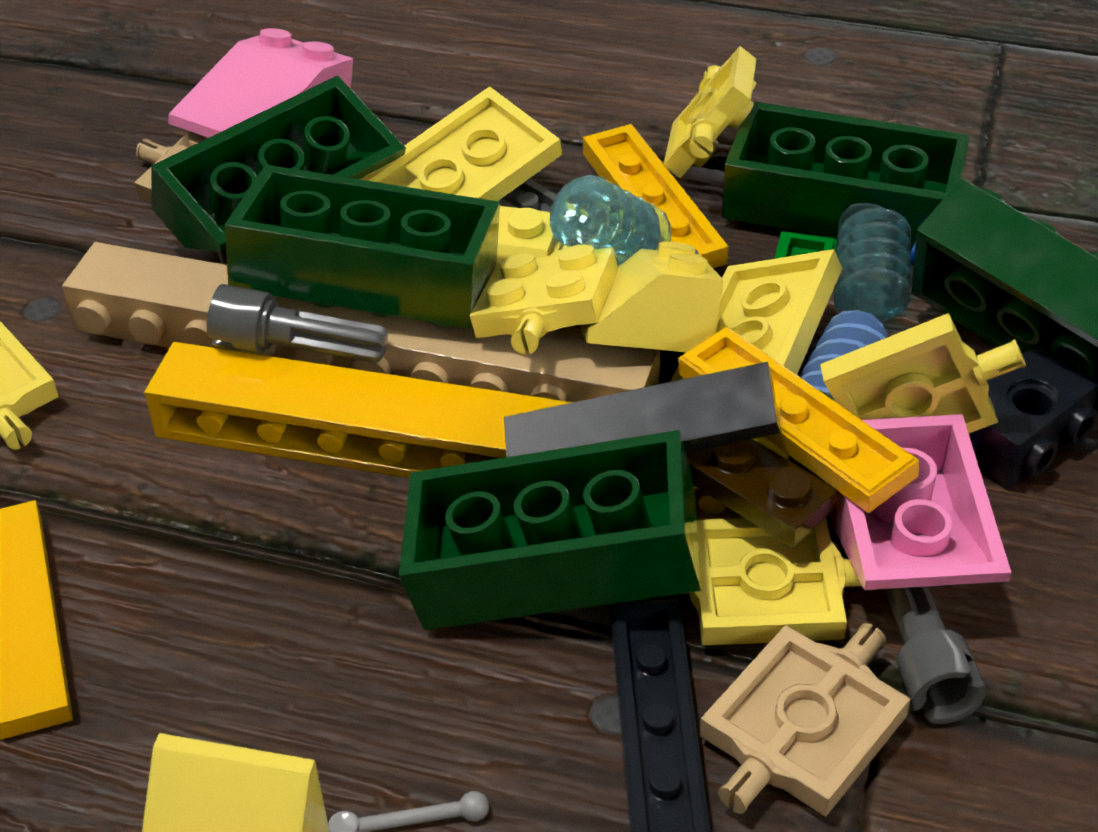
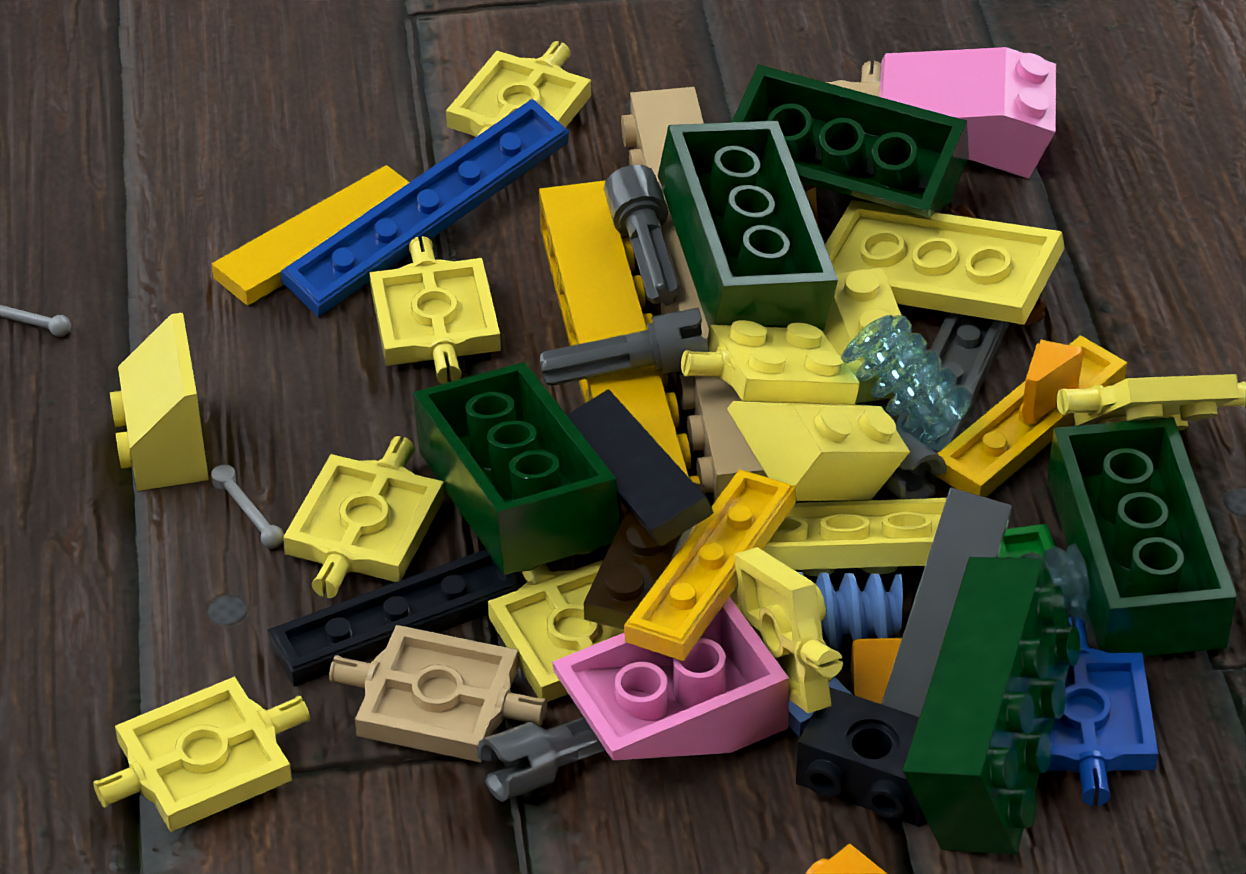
camera: 65 degrees right, 0 degrees up
none -> blue tile [281,98,569,318]
none -> light yellow plate [283,436,445,598]
none -> light yellow plate [369,237,501,384]
none -> dark grey piece [540,307,709,386]
none -> dark grey tile [881,487,1012,717]
none -> light orange slope [1021,340,1083,424]

